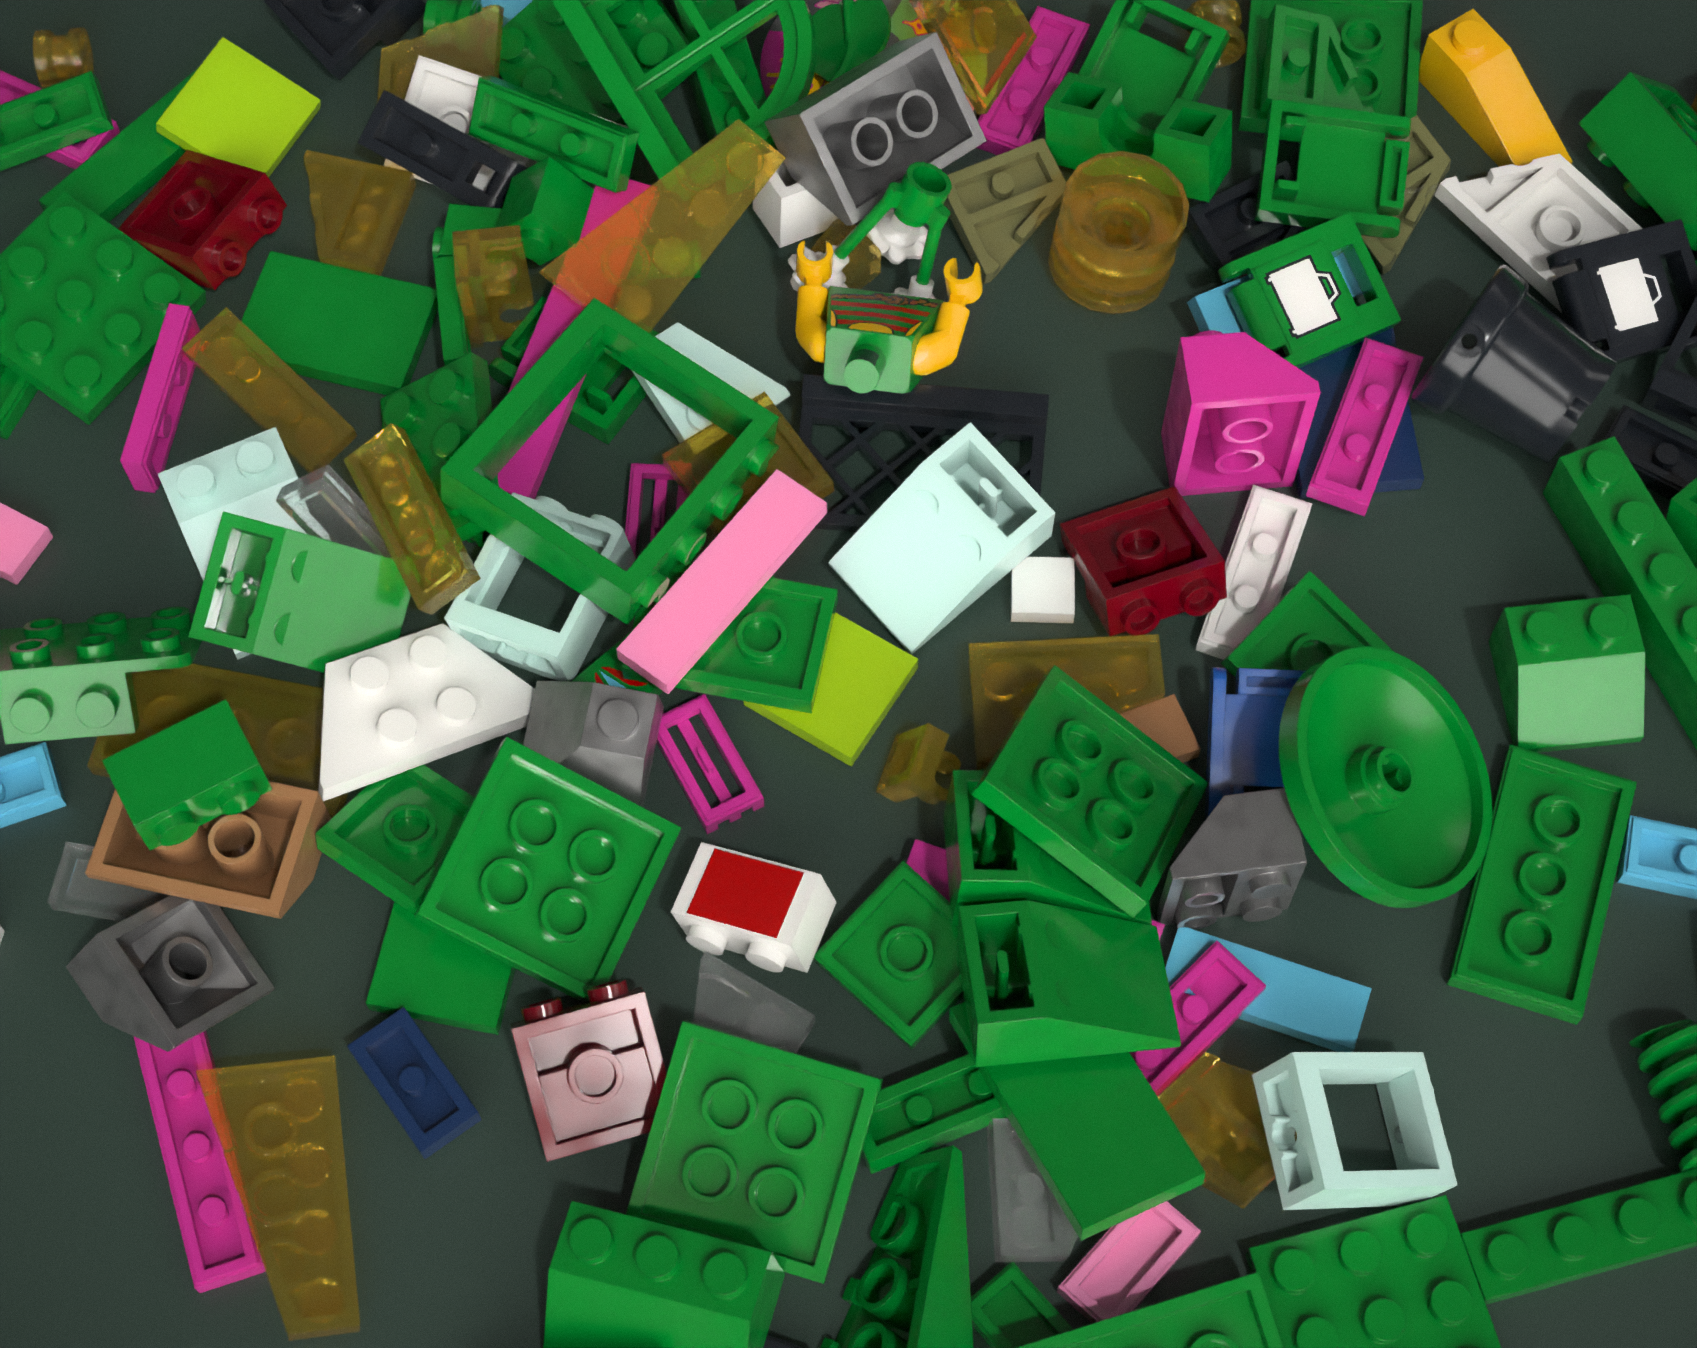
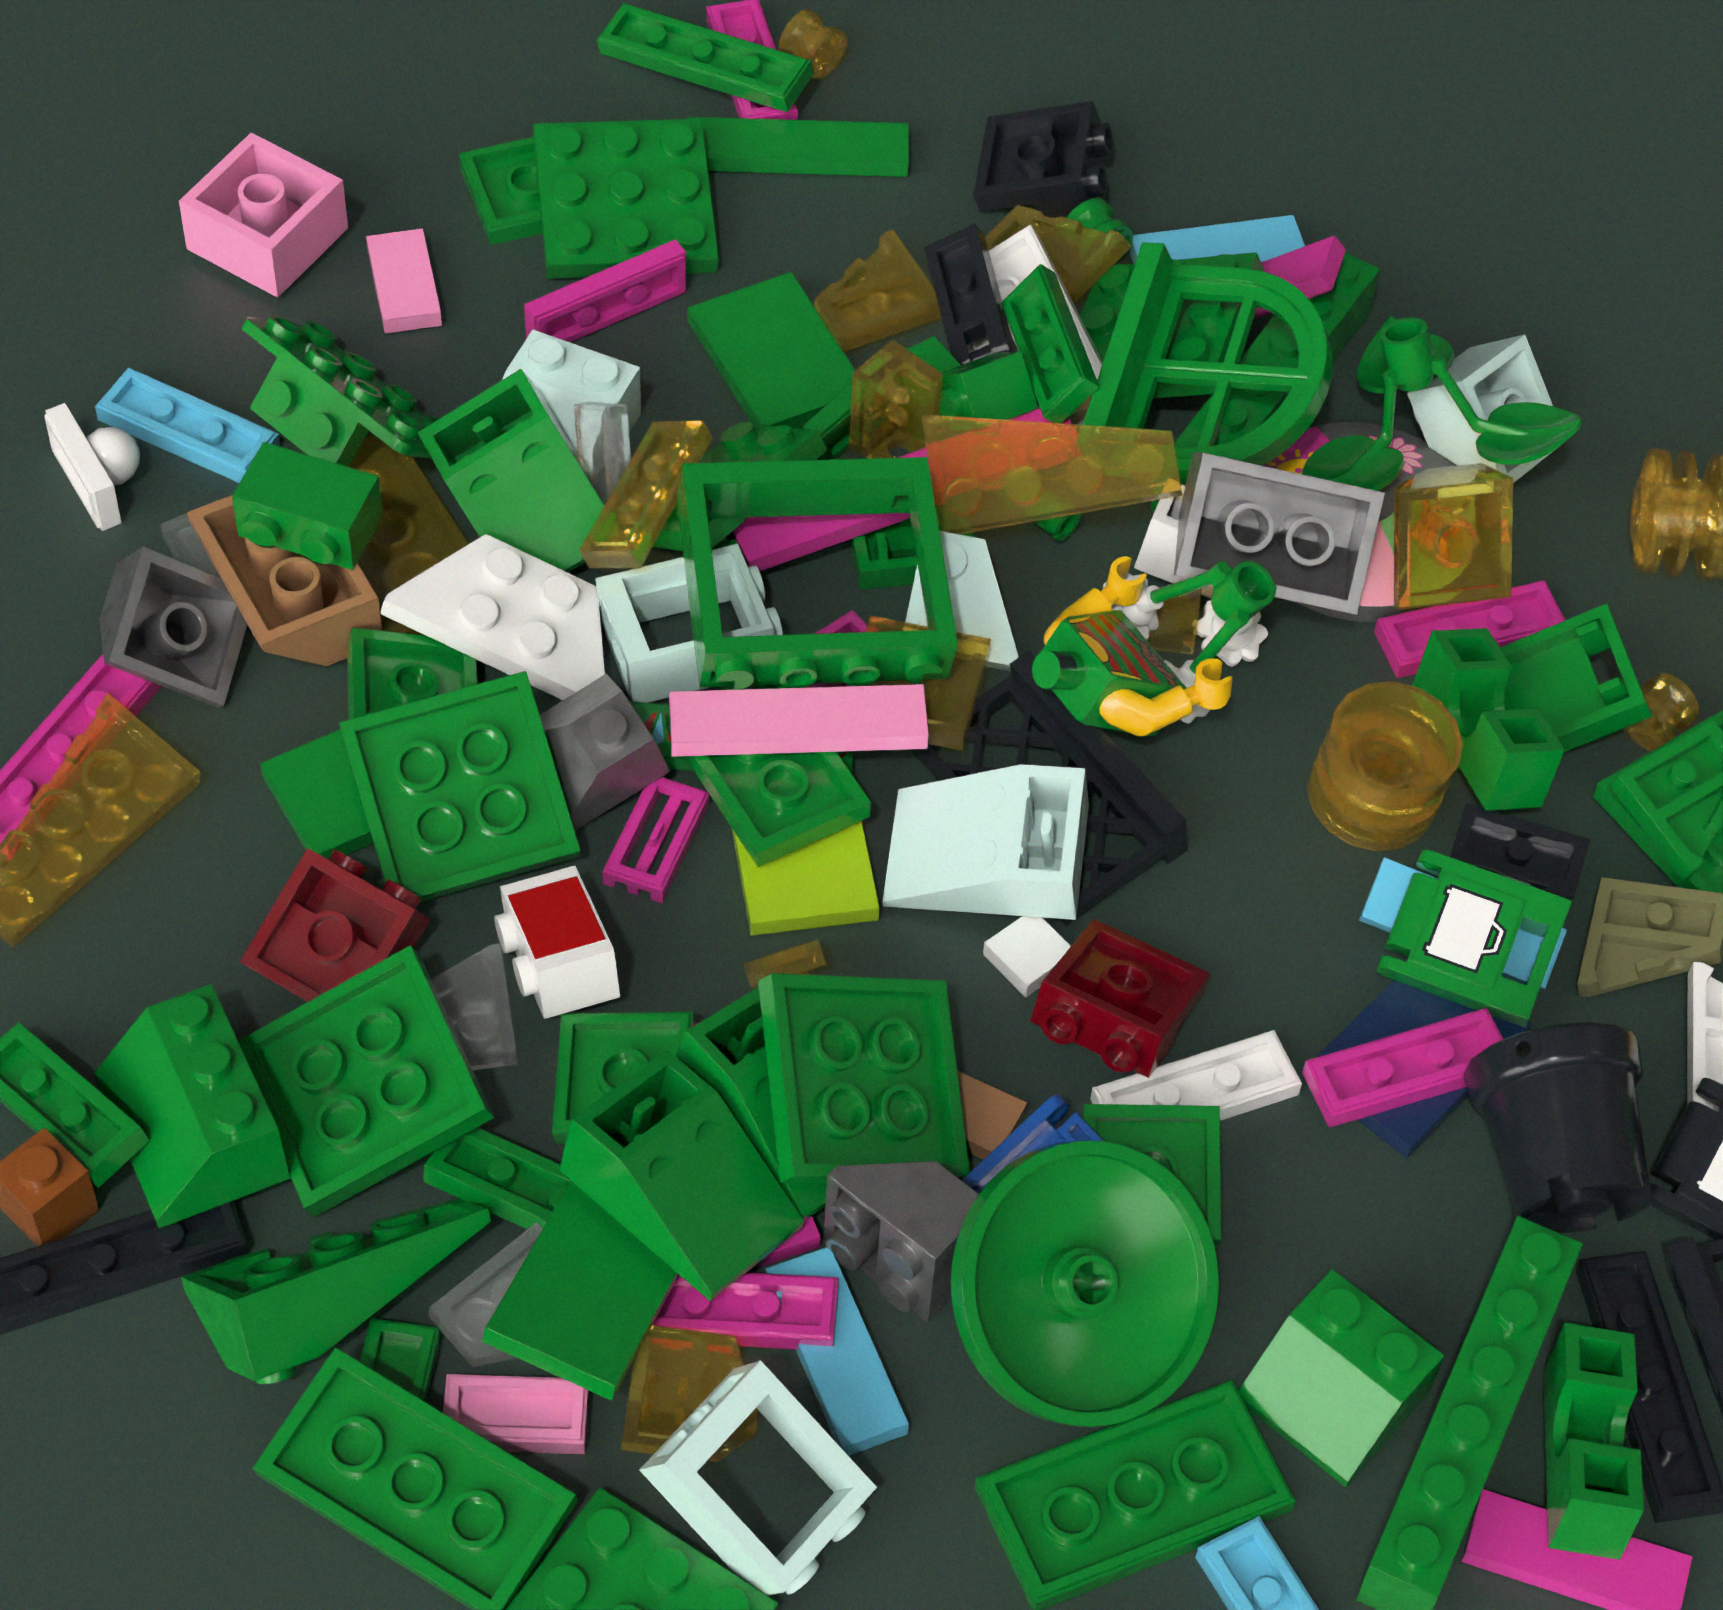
camera: 45 degrees right, 10 degrees down
dark red plate [118,150,287,290] -> none
lime tile [156,37,321,178] -> none
clear yellow plate [182,307,357,478] -> none
dark blue plate [347,1007,482,1160] -> none
olive wing [944,138,1068,285] -> none
clear yellow wing [968,634,1165,770] -> none
dark pink slope [1161,330,1320,496] -> none
green container [1255,99,1411,238] -> none

